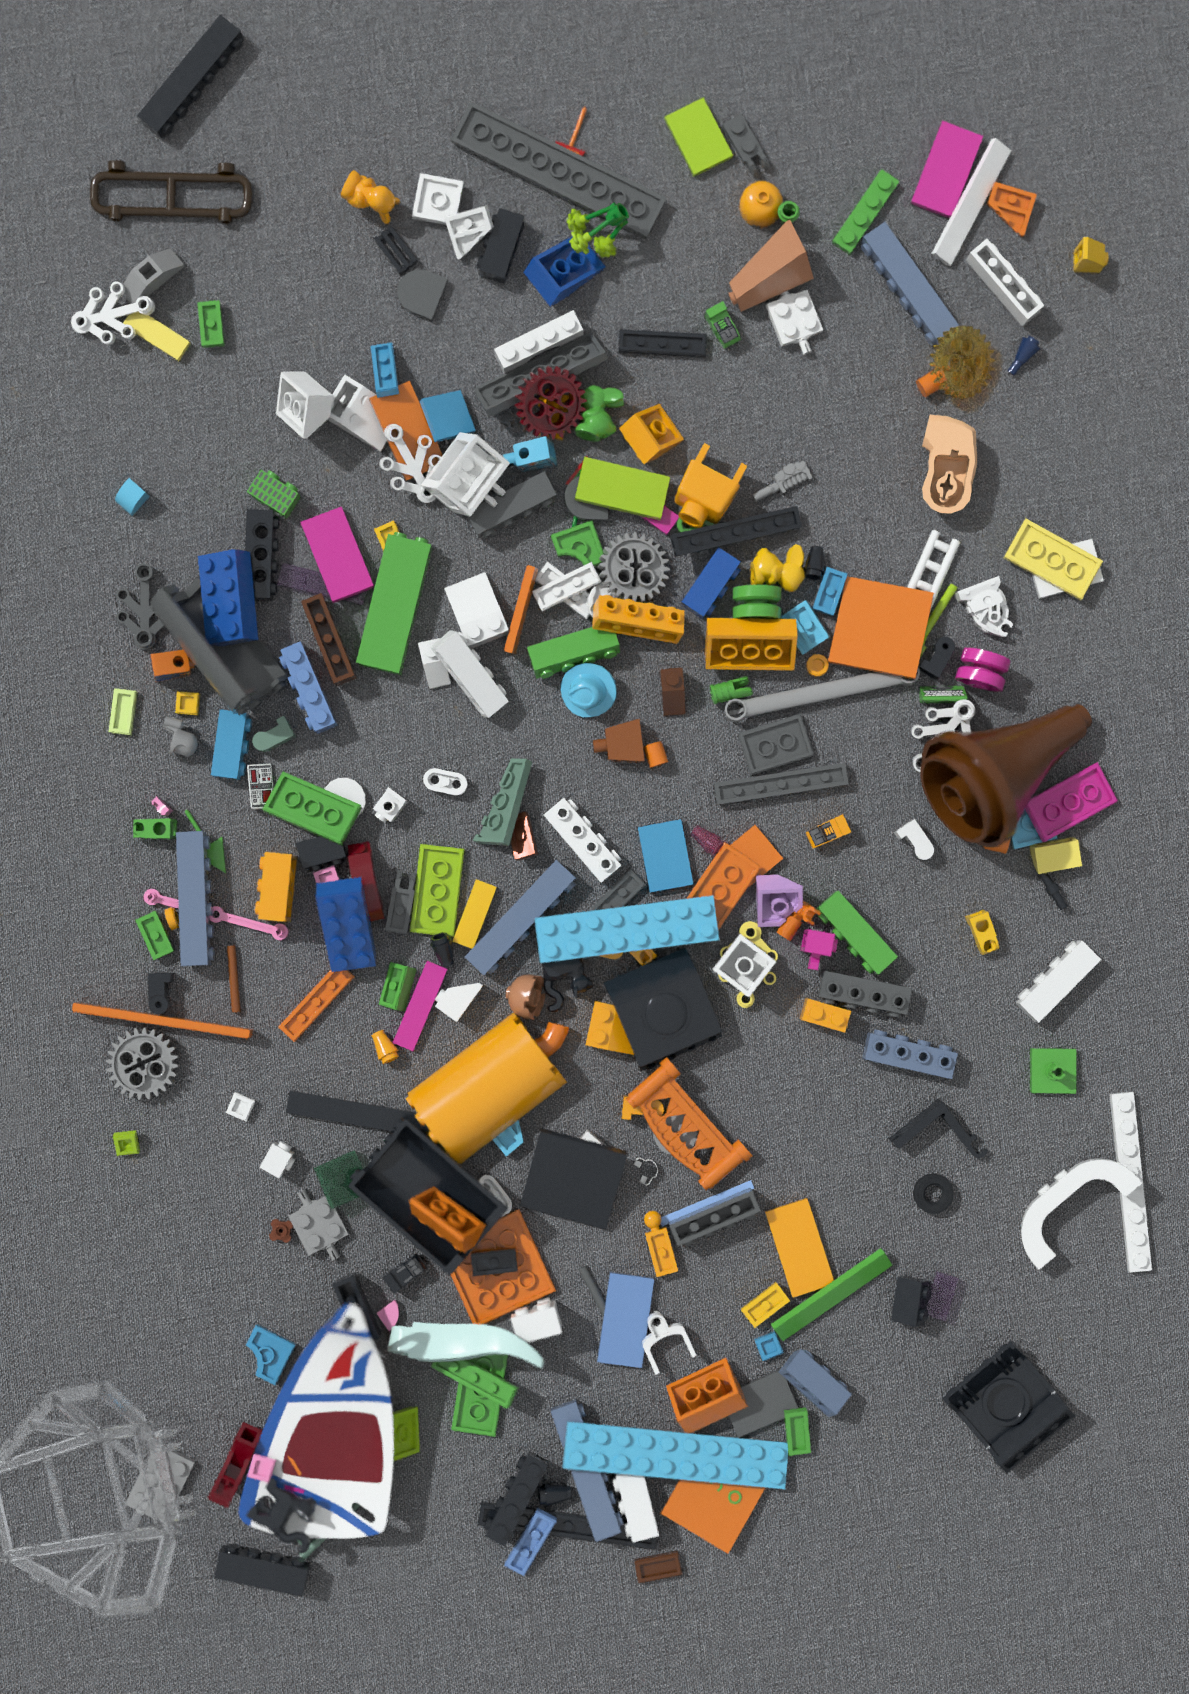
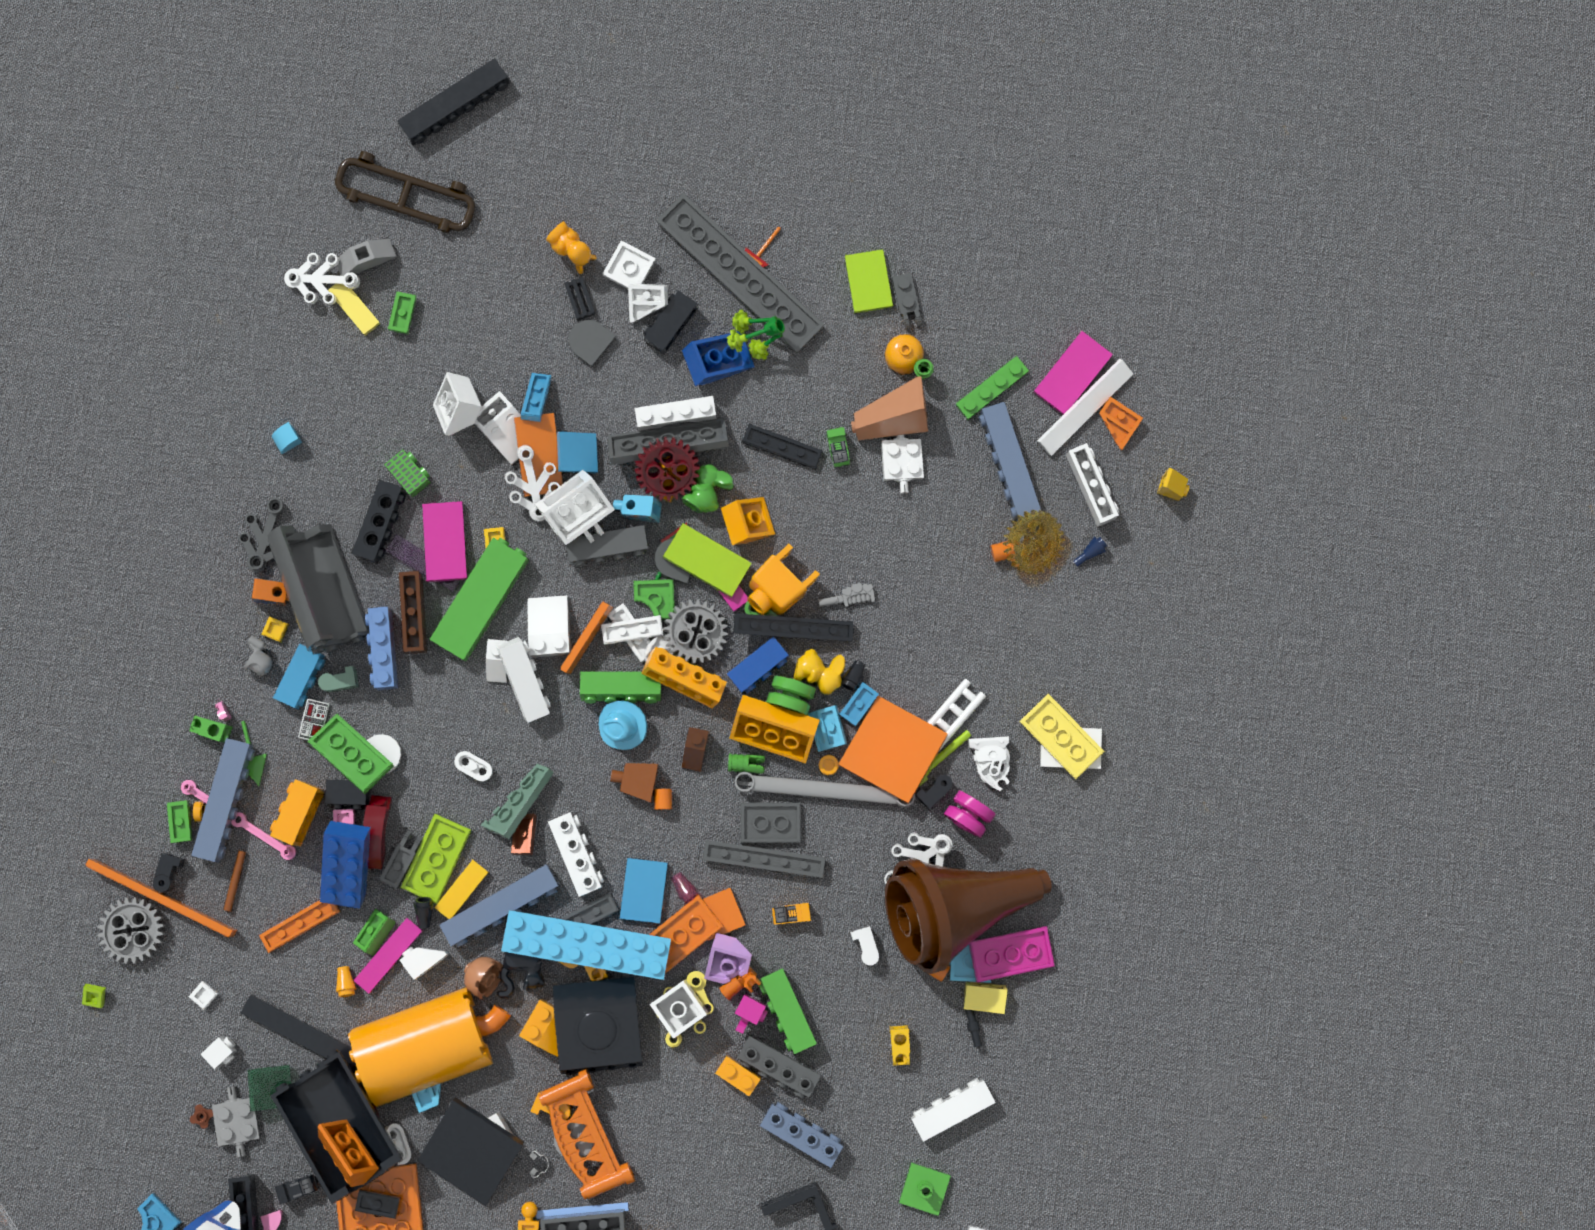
camera: 20 degrees right, 5 degrees down
yellowish green tile [109,688,138,735] -> none
blue brick [198,549,258,646] -> none
white brick [373,787,408,823] -> none
slope [919,686,967,703] -> none
light nougat piece [922,415,977,513] -> none

